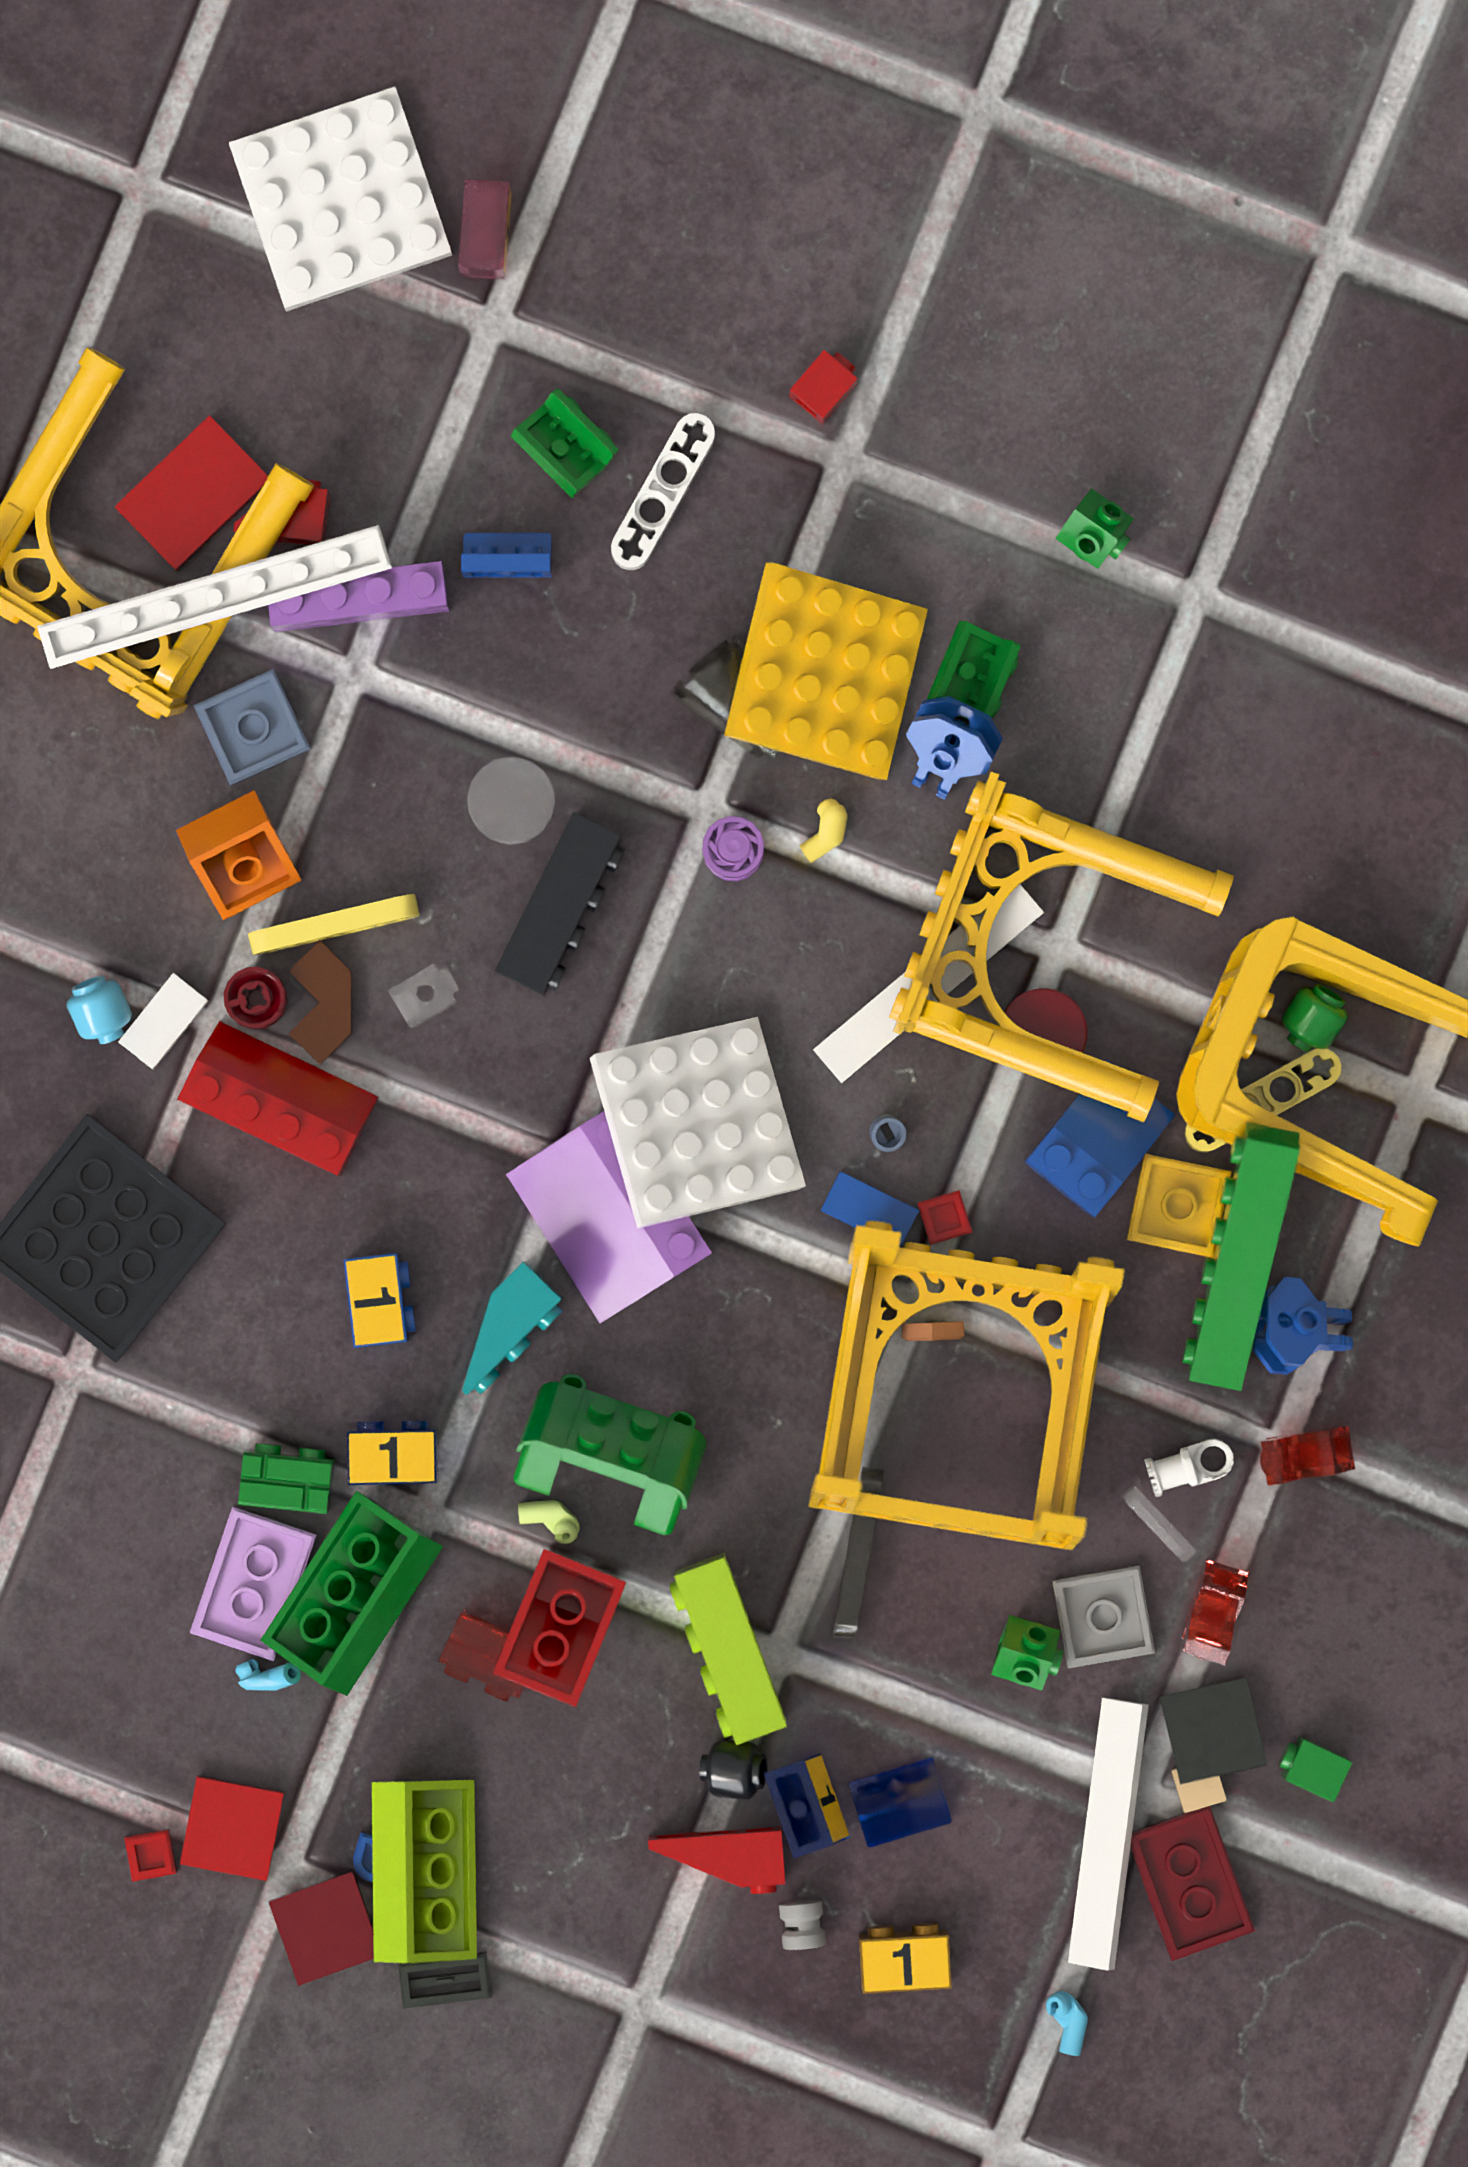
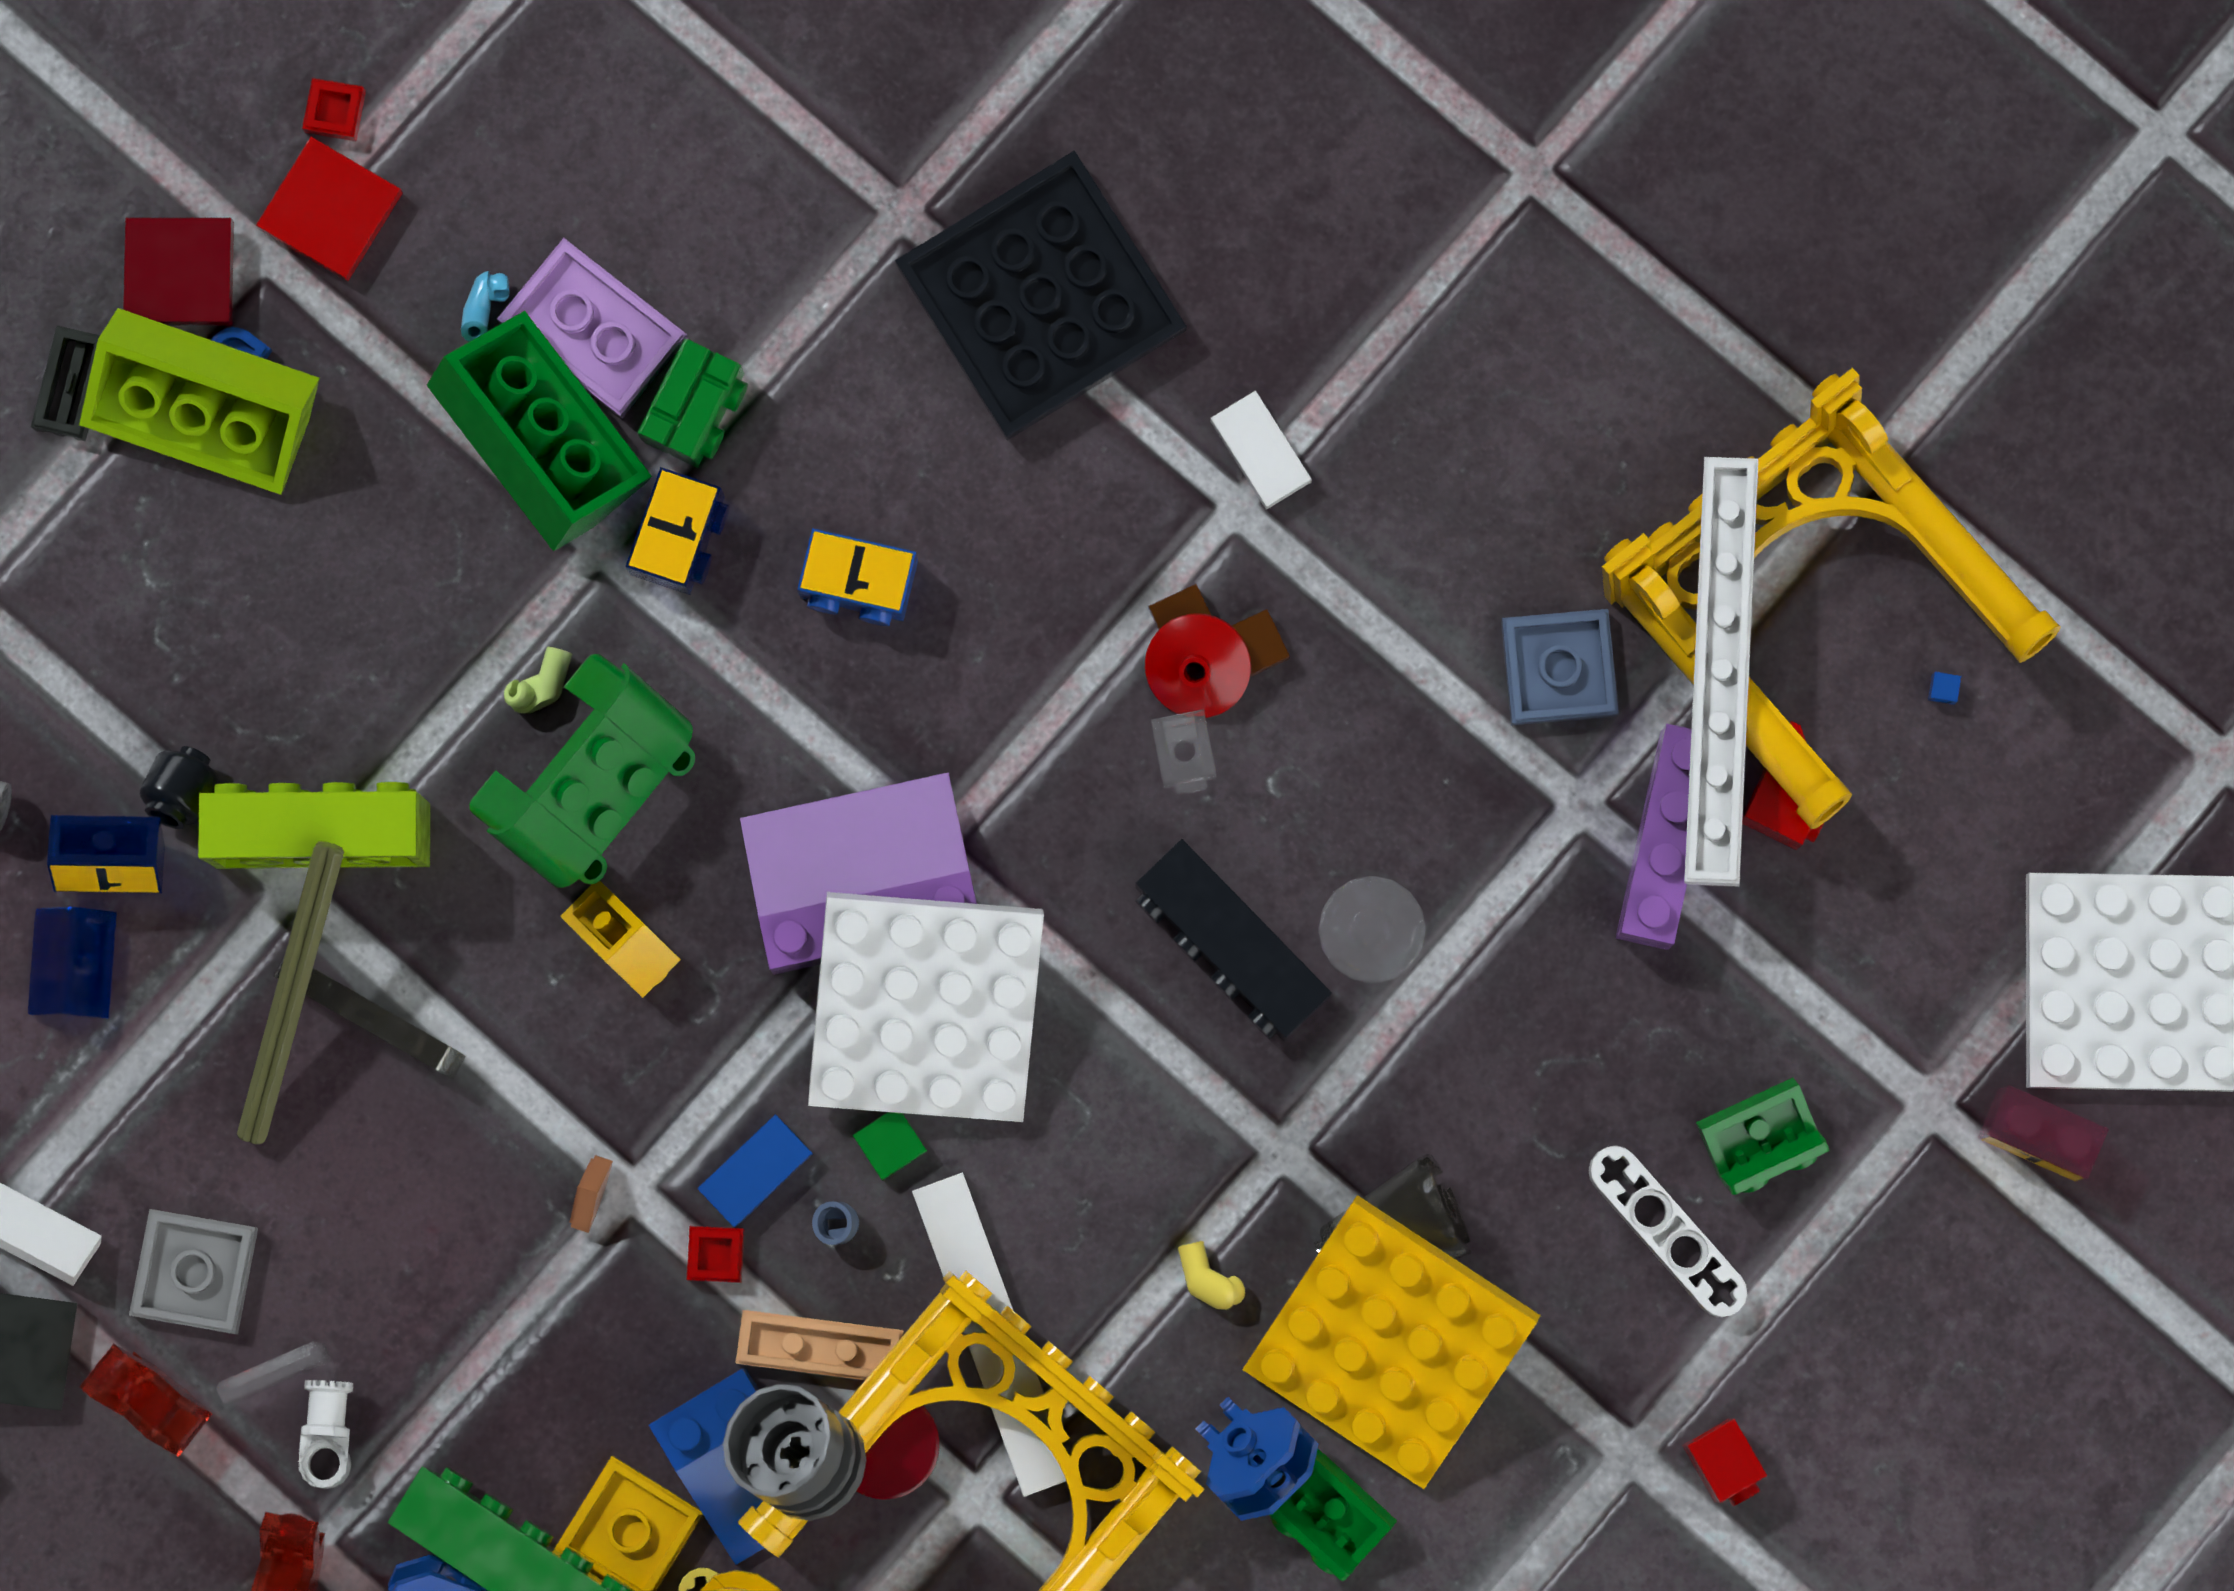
camera: 115 degrees right, 5 degrees down
medium azure head [67,975,132,1044] -> none
red tile [114,415,268,572] -> none
orange slope [176,790,302,921] -> none
red slope [177,1021,379,1176] -> none
dark red wheel [223,967,288,1030] -> none
light yellow beam [248,894,420,956] -> none
clear red brick [438,1610,524,1702] -> none
blue bracket [461,533,552,578] -> none
teal slope [462,1261,564,1395] -> none
red slope [493,1549,626,1707] -> none
red slope [648,1826,785,1894] -> none
medium lavender wheel [702,816,764,882] -> none
yellow arch [808,1221,1124,1550] -> none
green brick [991,1615,1064,1690] -> none
none -> olive axle [237,841,344,1144]
none -> yellow slope [560,881,681,998]
none -> dark grey wheel [723,1384,867,1521]
none -> light nougat tile [736,1310,904,1380]
none -> green tile [853,1112,927,1181]
none -> red dish [1145,613,1251,718]
none -> blue piece [1928,672,1961,705]

